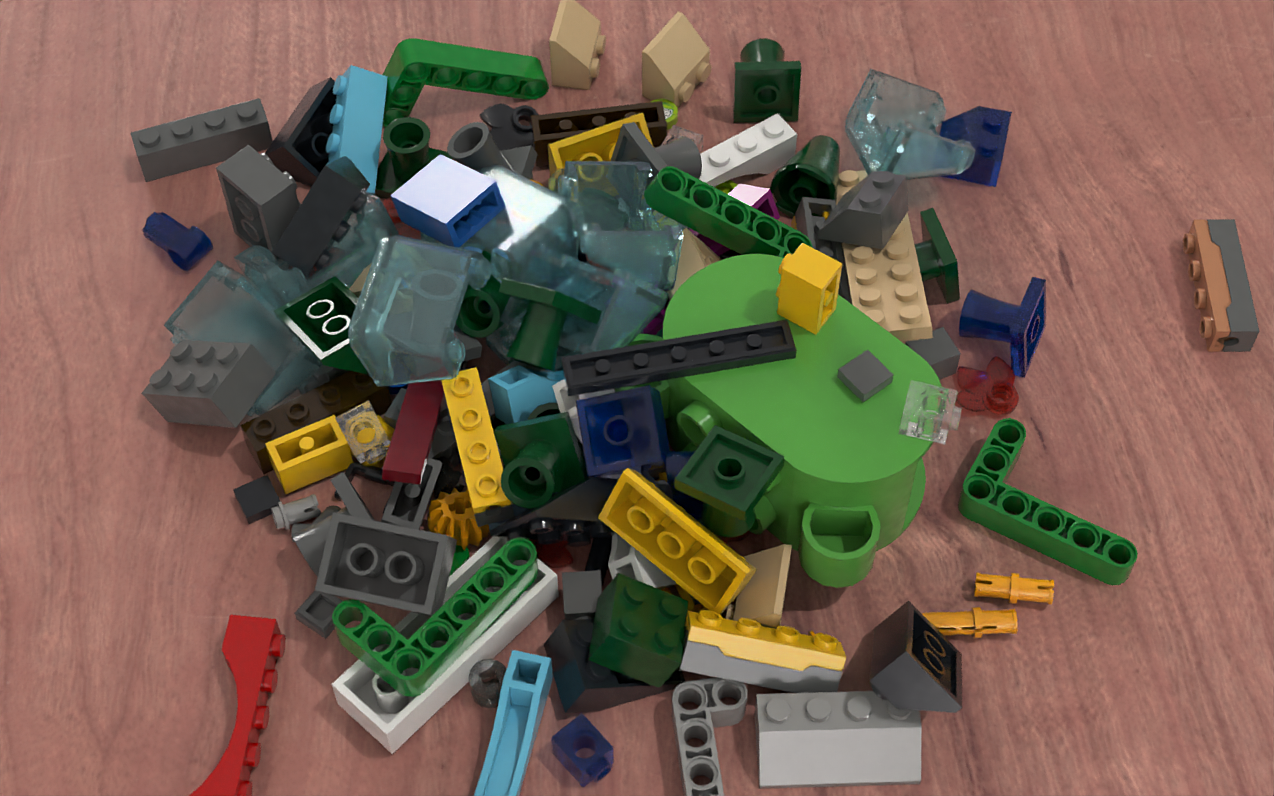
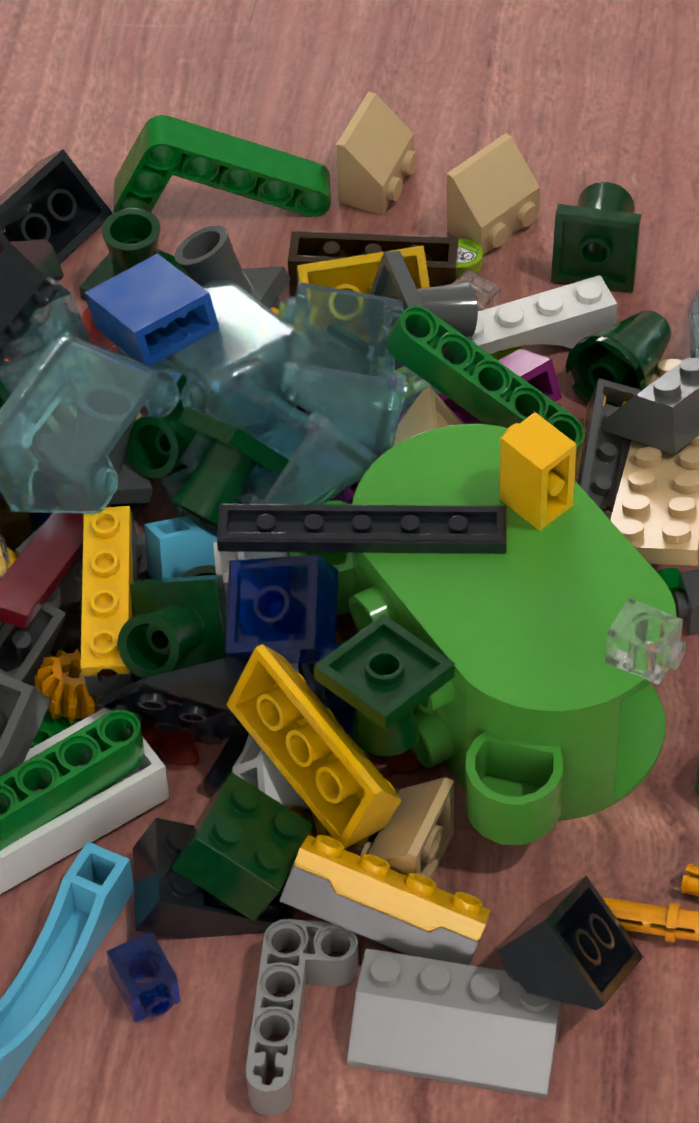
camera: 15 degrees right, 5 degrees down
medium azure brick [326,65,388,201] -> none
clear smoke wheel [469,659,507,708] -> none
black plate [480,104,539,151] -> none
dark grey brick [562,570,602,620] -> none
dark grey tile [837,349,893,402] -> none

